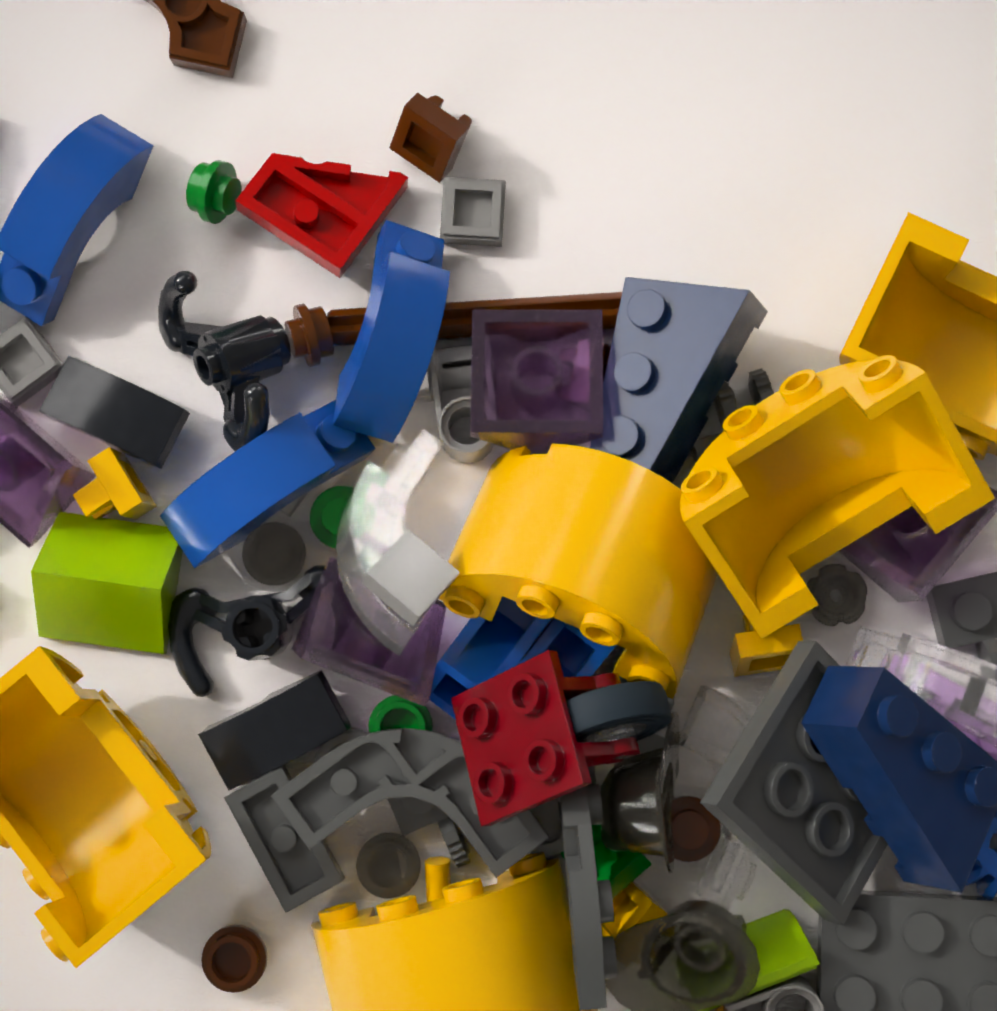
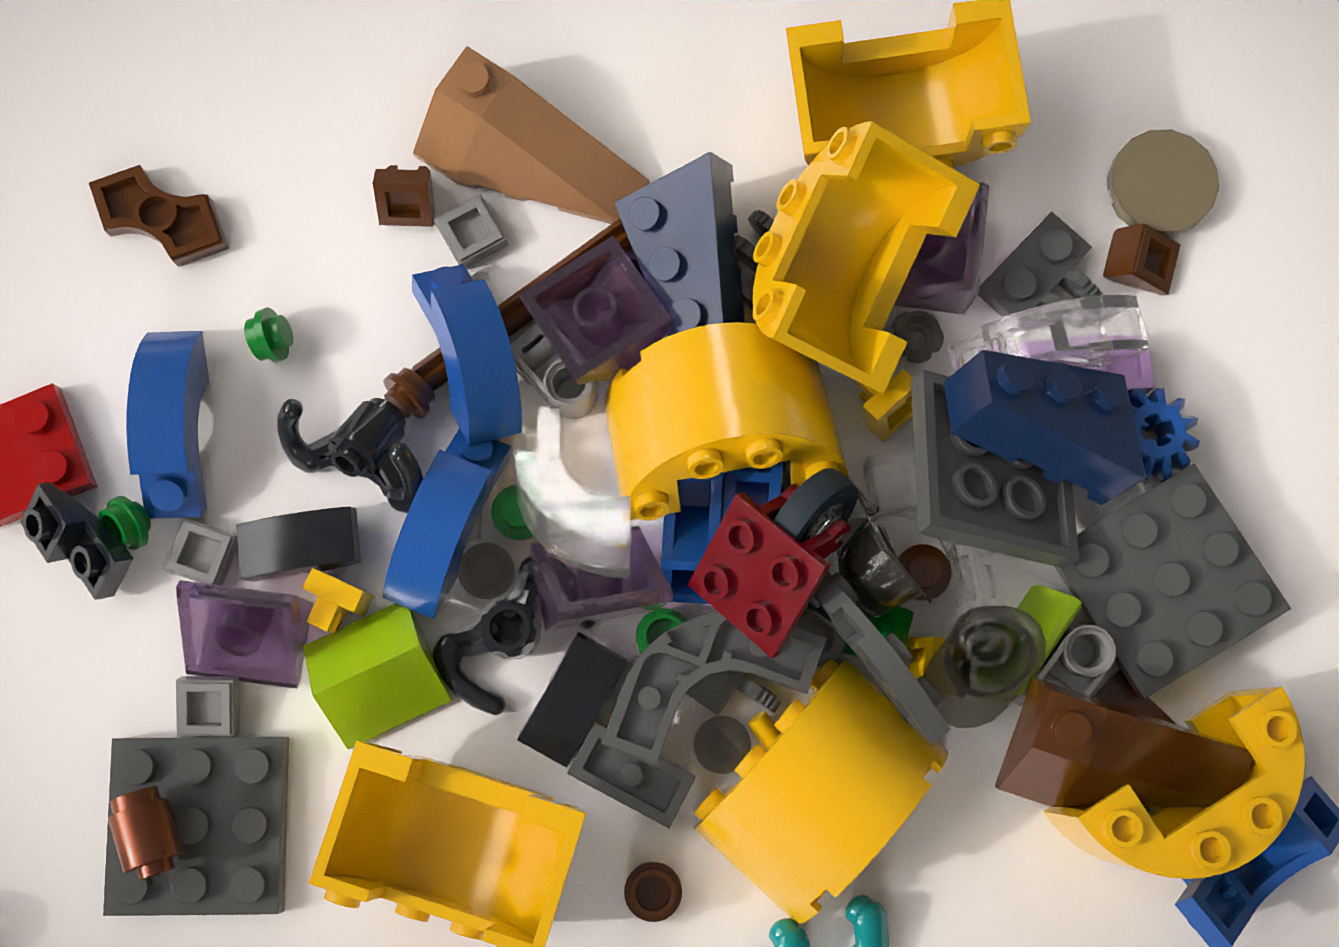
camera: 30 degrees left, 5 degrees down
red wing [236,153,409,278] -> none
light grey tile [361,529,460,627] -> none
none -> medium nougat wedge [413,46,650,224]

